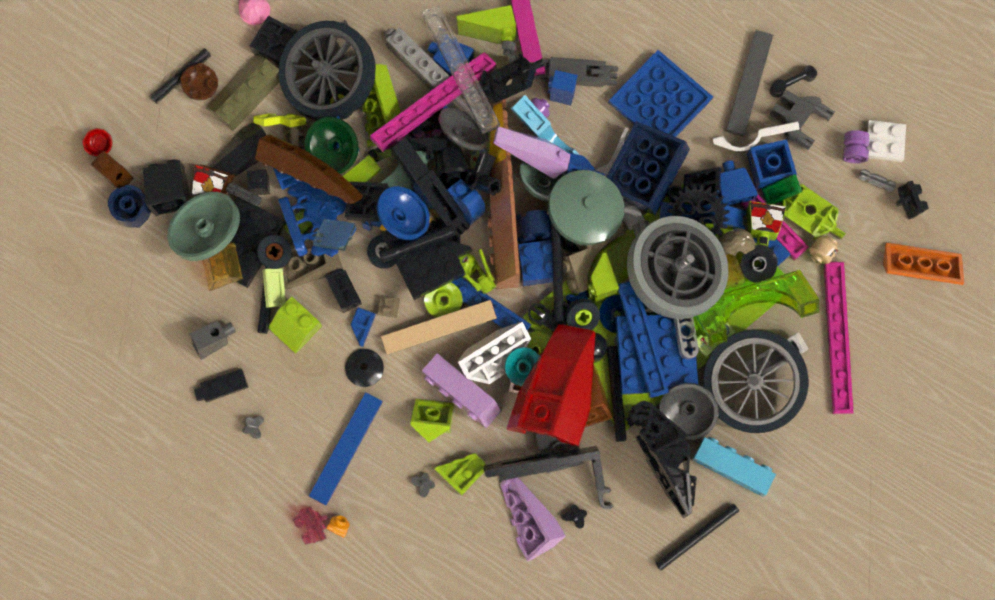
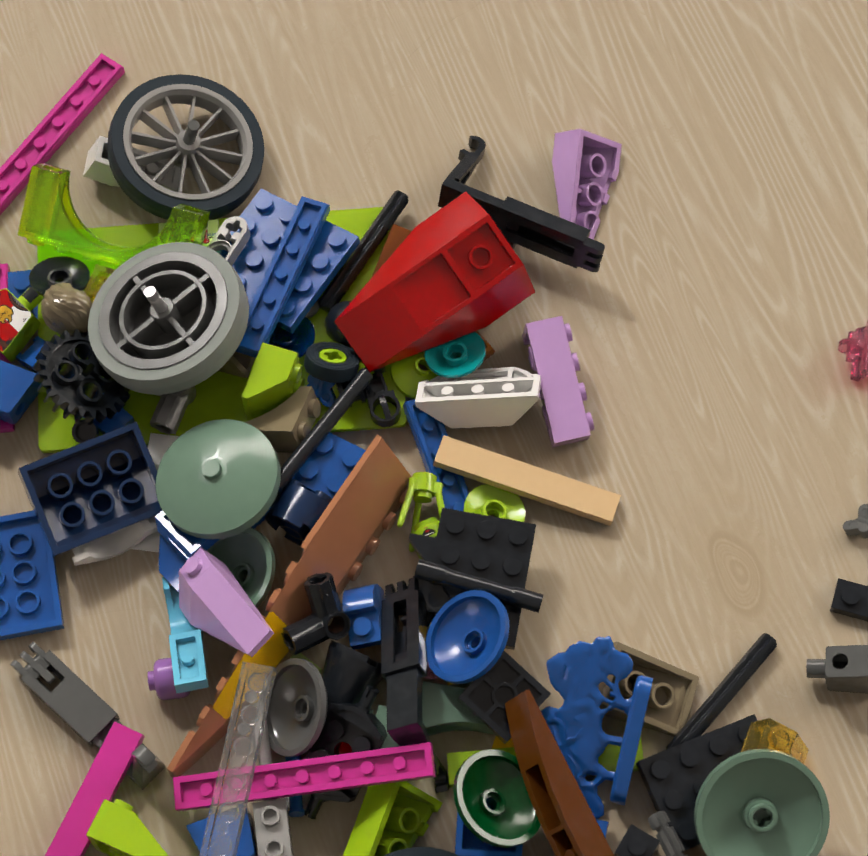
camera: 140 degrees left, 10 degrees down
black bush [257,235,292,269] -> none
yellowish green tile [262,268,286,308] -> none
lime slope [268,296,322,354] -> none
blue tile [309,392,383,506] -> none
clear light blue piece [313,219,356,251] -> none
black hinge [325,269,362,313] -> none
light orange plate [327,515,350,538] -> none
black dish [345,349,384,387] -> none
blue tile [351,307,376,347] -> none
black bush [367,235,396,269] -> none
dark tan tile [377,295,400,318] -> none
lime slope [410,399,454,442] -> none
dark grey piece [411,473,435,498] -> none
lime wing [435,453,486,496] -> none
black plate [468,54,546,104] -> none
blue brick [547,70,578,106] -> none
black piece [563,505,587,529] -> none
black connector [625,401,697,519] -> none
black piece [655,503,739,571] -> none
dark grey dish [659,383,719,440] -> none
black slope [683,167,721,205] -> none
medium azure brick [692,437,776,497] -> none

